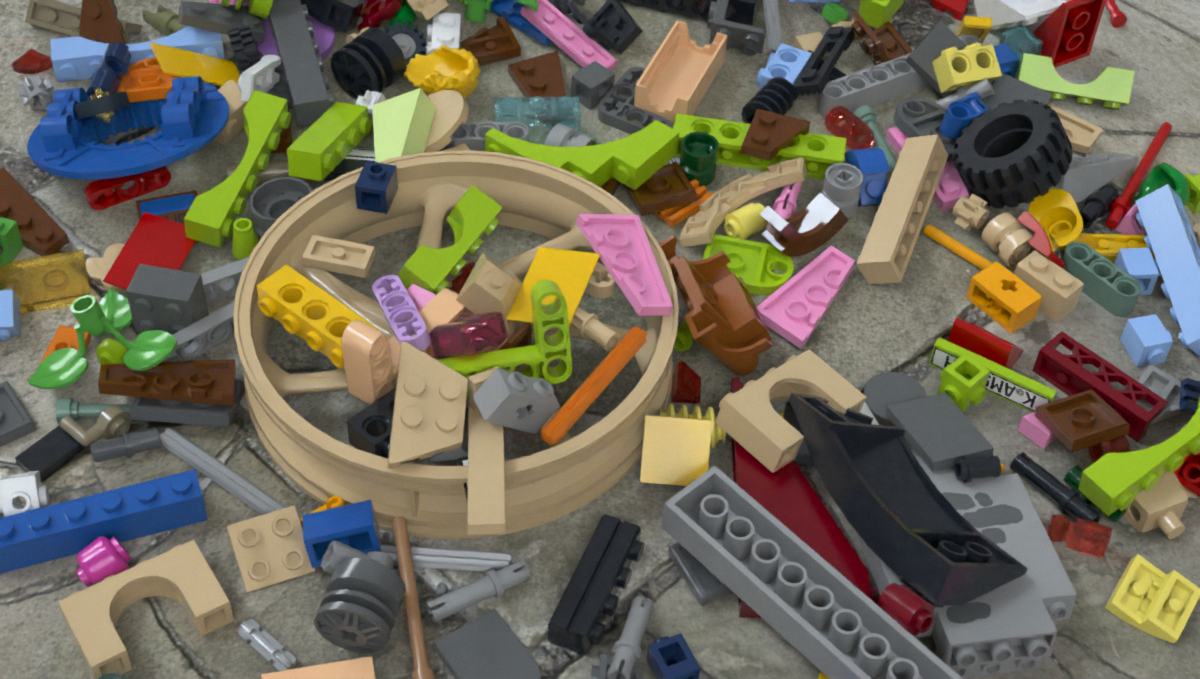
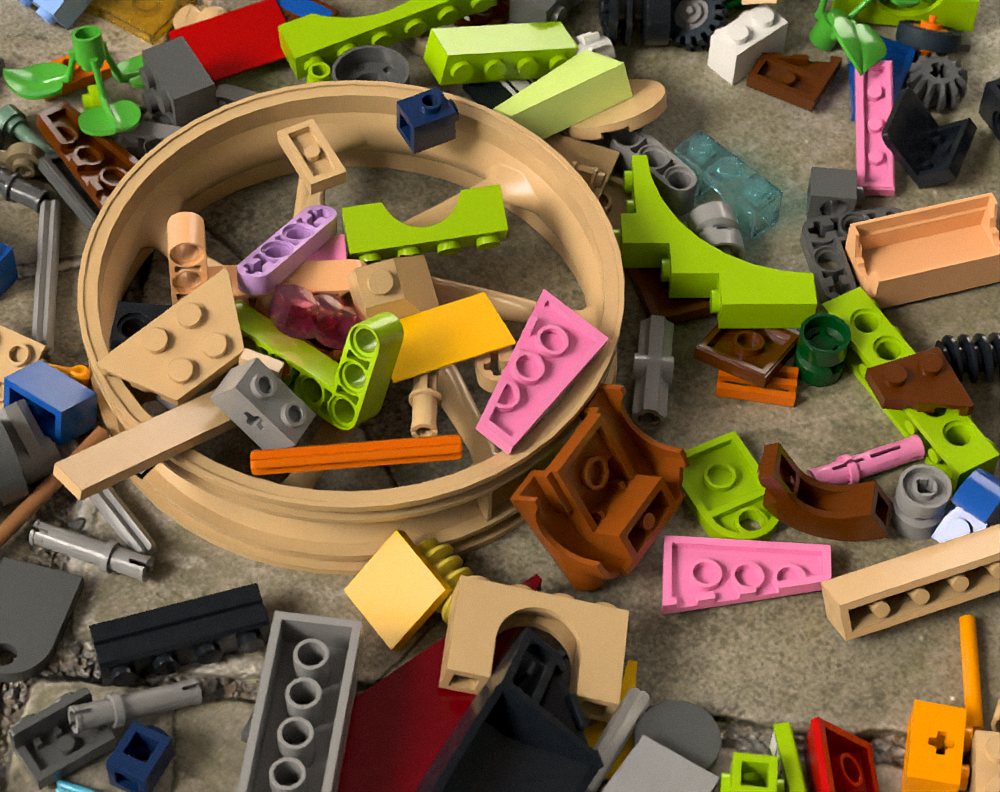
camera: 50 degrees right, 5 degrees up
yellow brick [257,264,381,369] -> none
yellow piece [404,45,481,99] -> none
reddish brown wing [508,51,568,123] -> none
clear red slope [671,361,701,404] -> none
tan tile [680,157,806,248] -> none
light yellow brick [724,203,767,239] -> none

